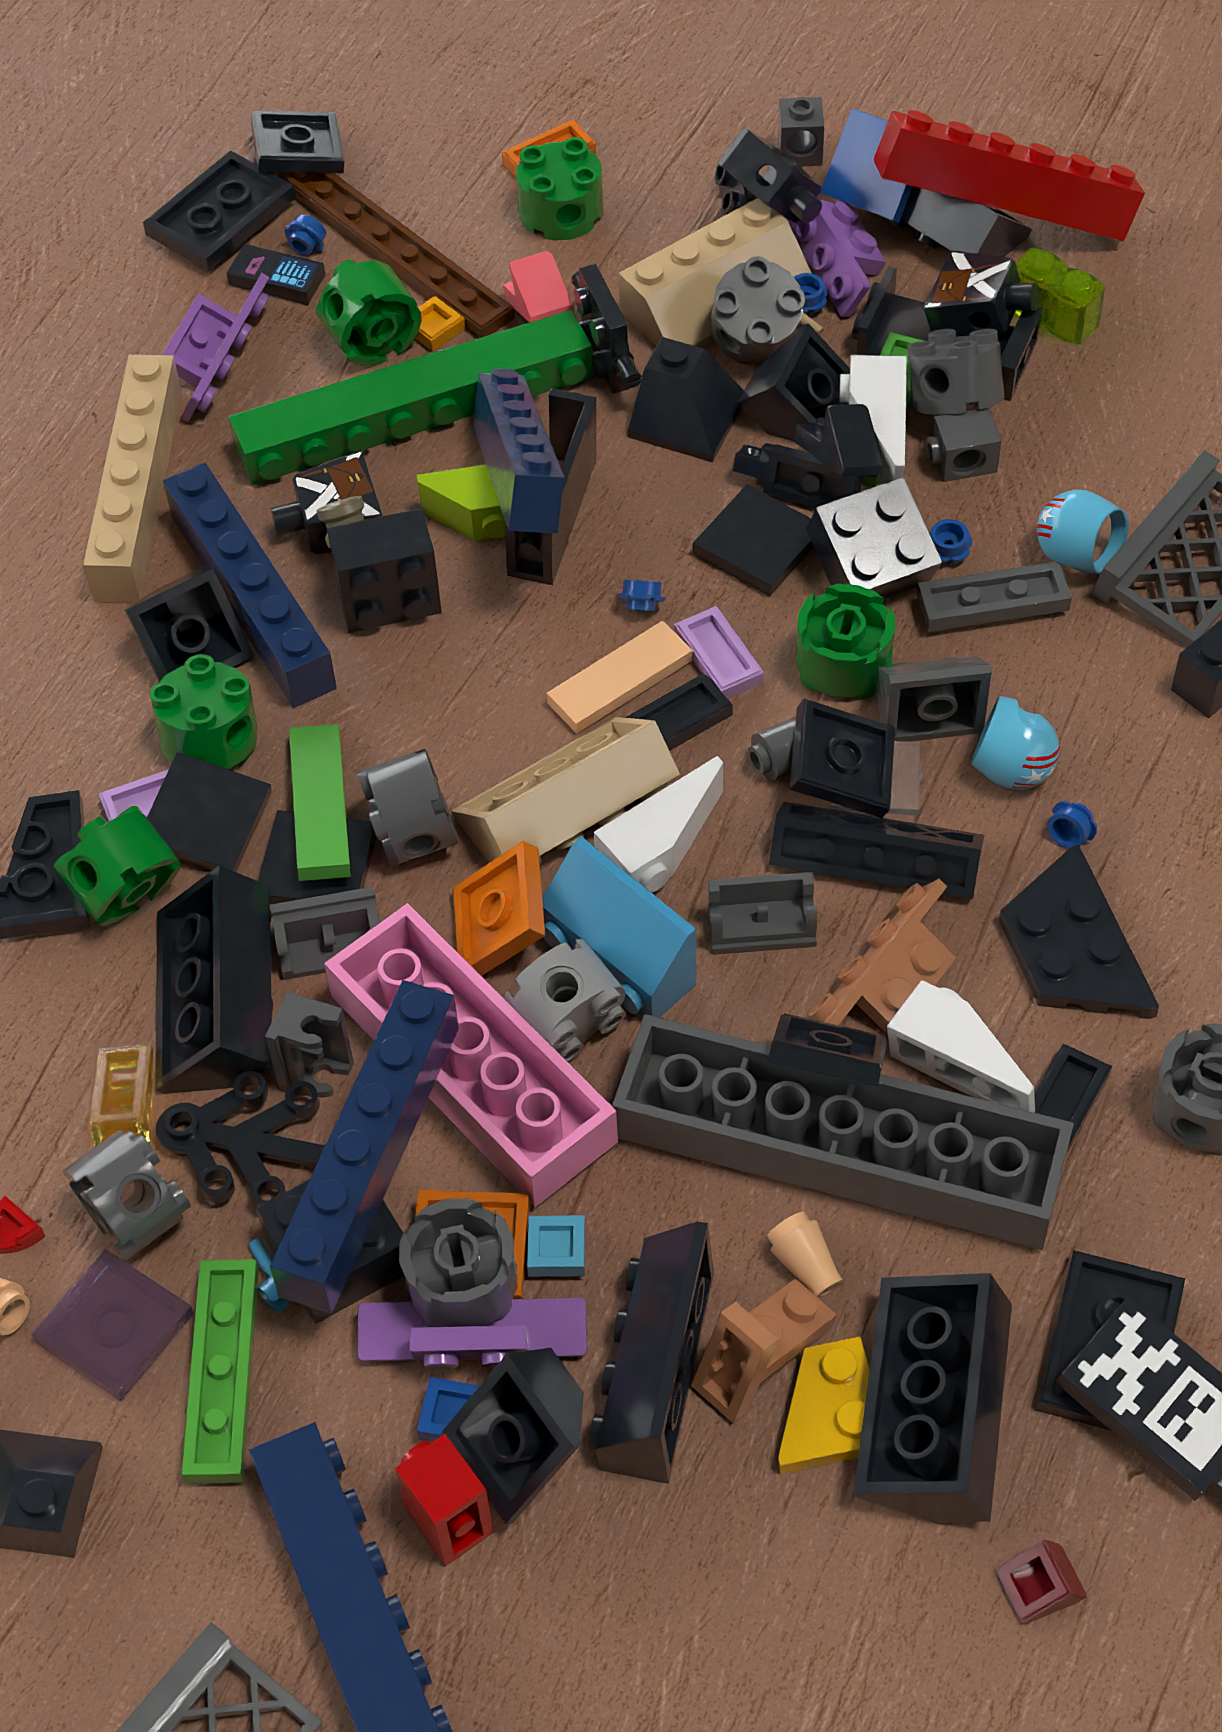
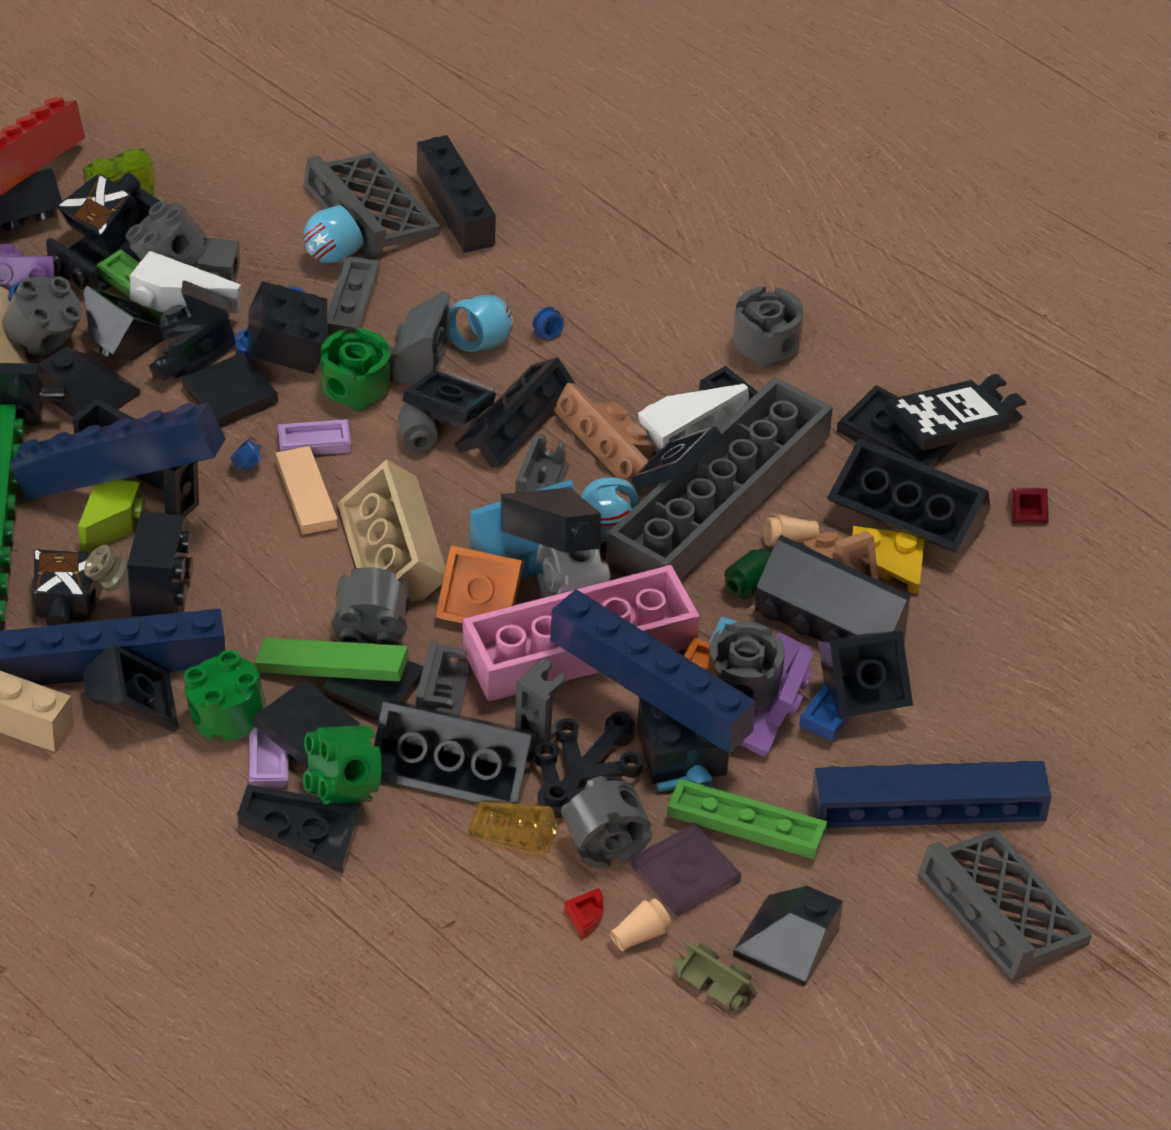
camera: 75 degrees left, 10 degrees down
red brick [395,1434,494,1567] -> none
white slope [594,756,723,893] -> none
black tile [625,673,733,751] -> none
black wing [999,845,1159,1019] -> none
none -> black slope [501,487,601,553]
none -> medium azure helmet [581,478,639,543]
none -> dark green brick [724,548,771,599]

